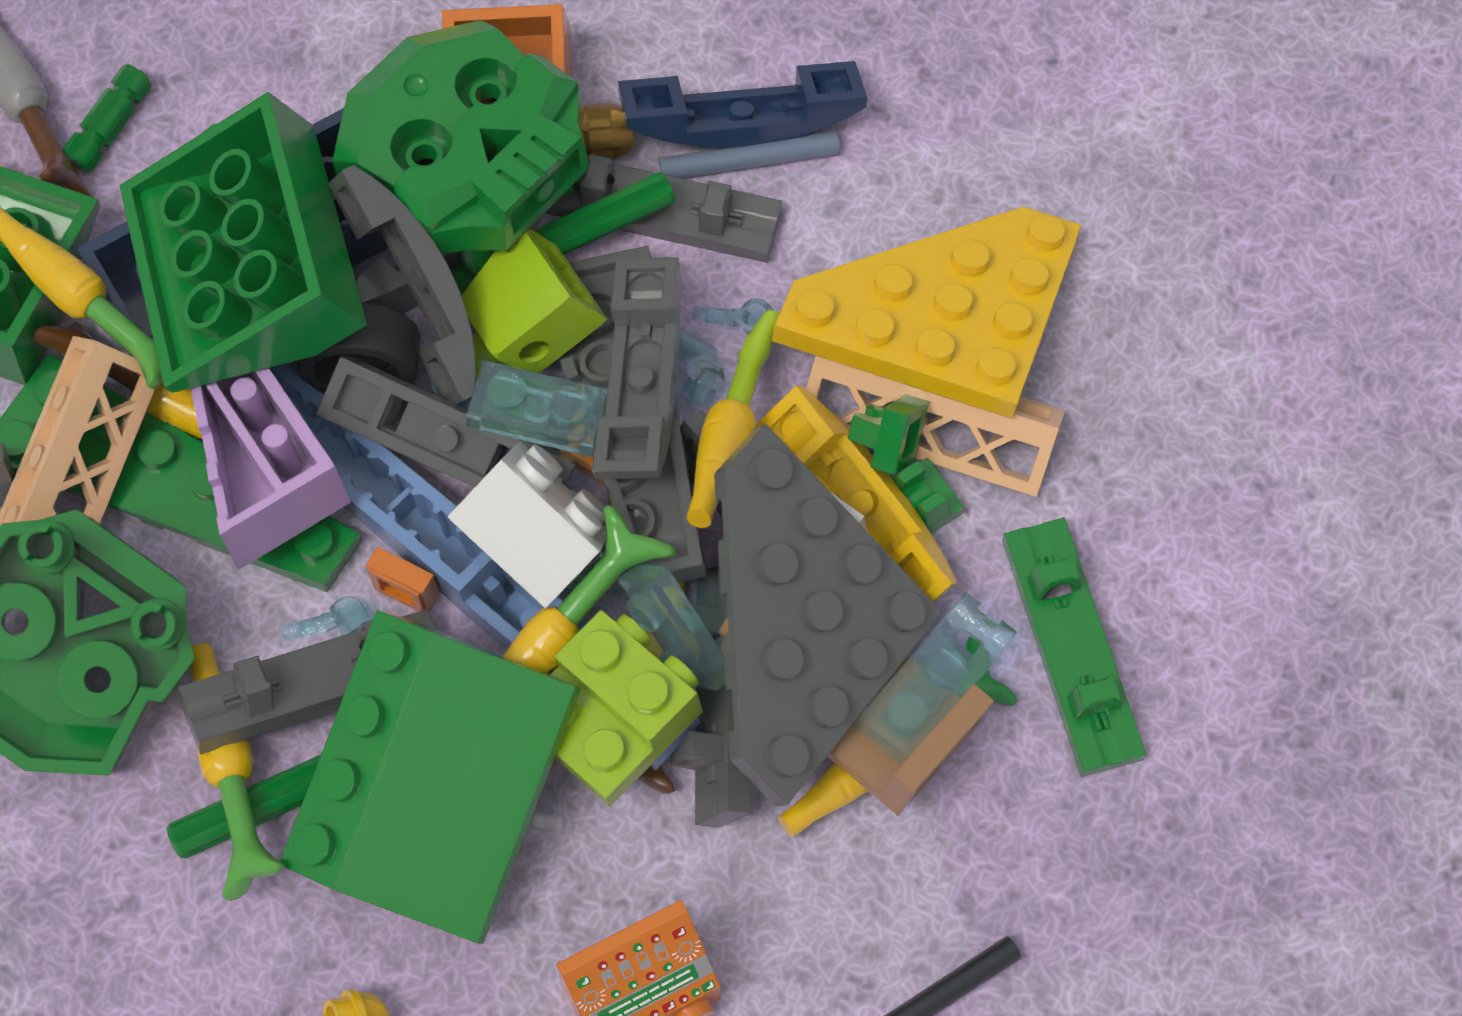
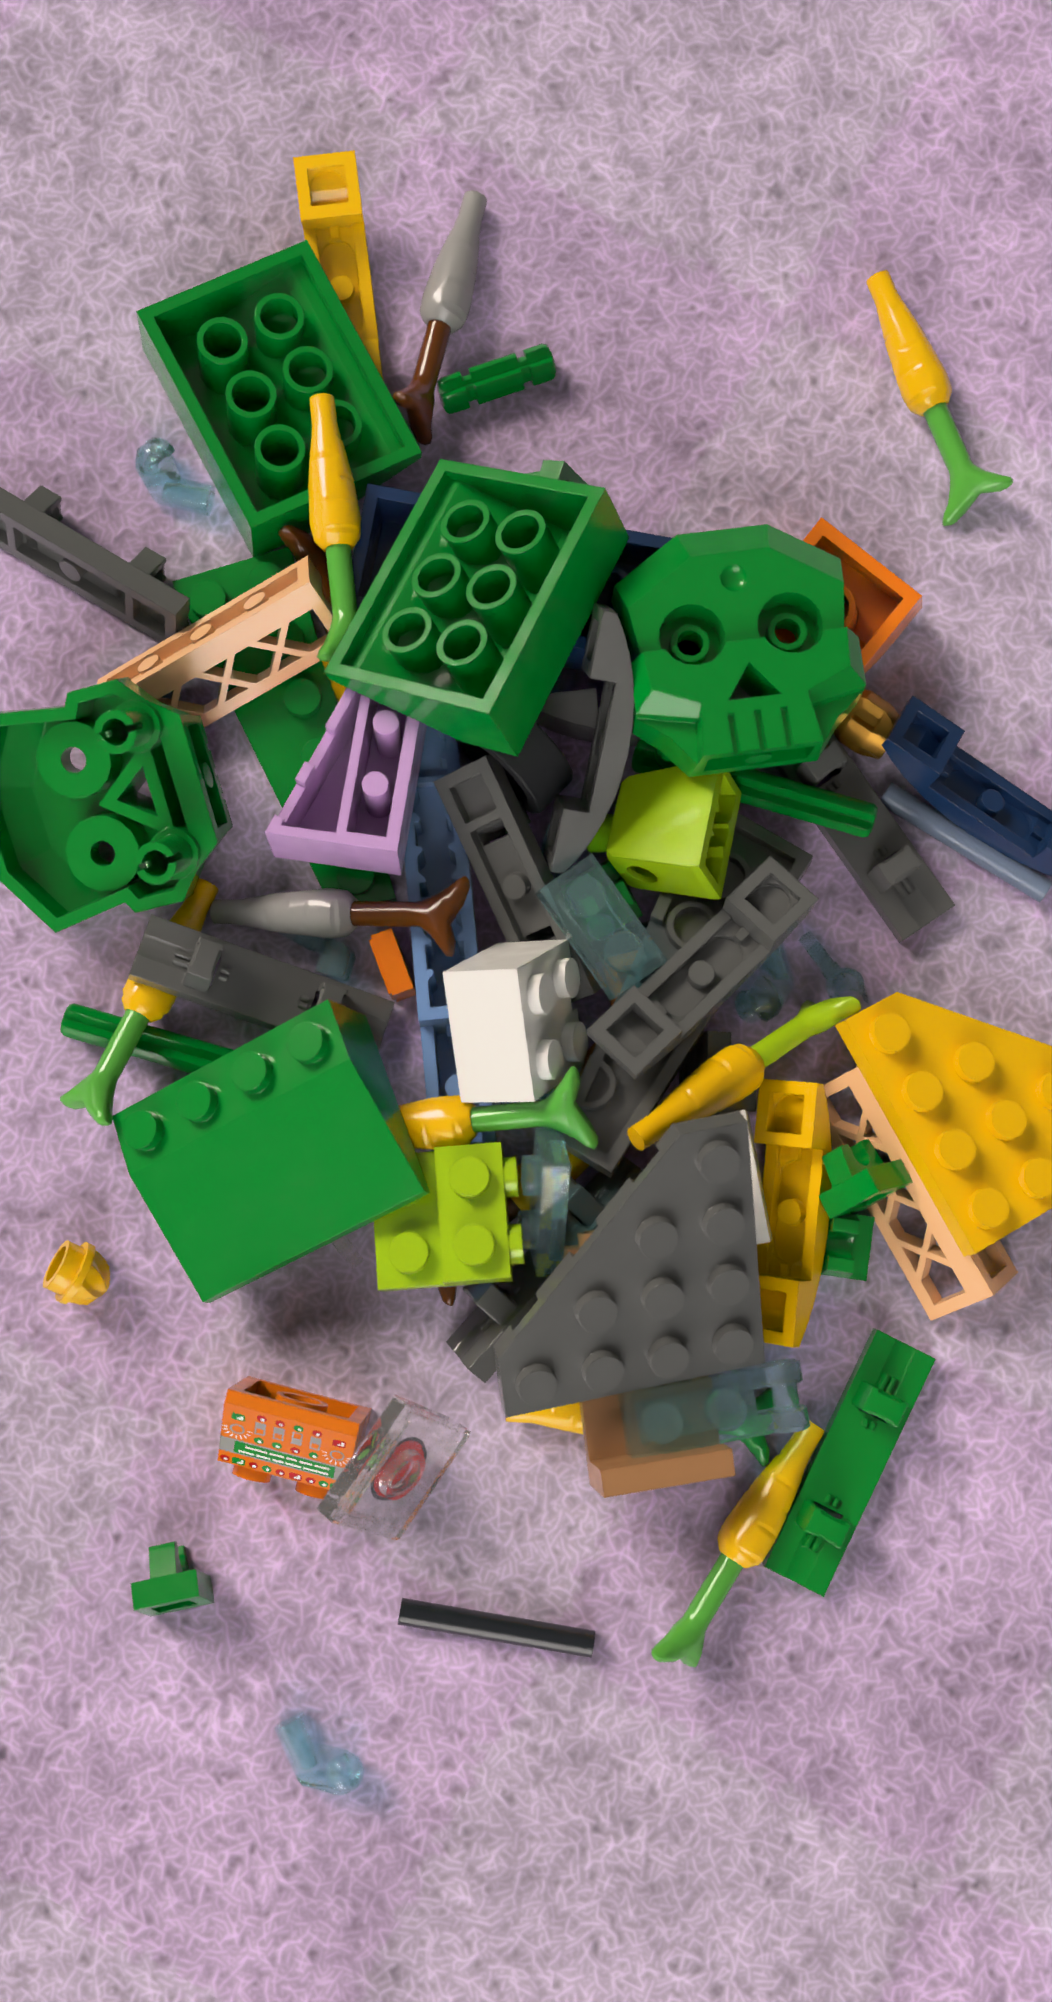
camera: 45 degrees right, 15 degrees up
none -> piece [210,876,470,957]
none -> clear tile [316,1395,471,1541]
none -> yellow piece [651,1417,825,1667]

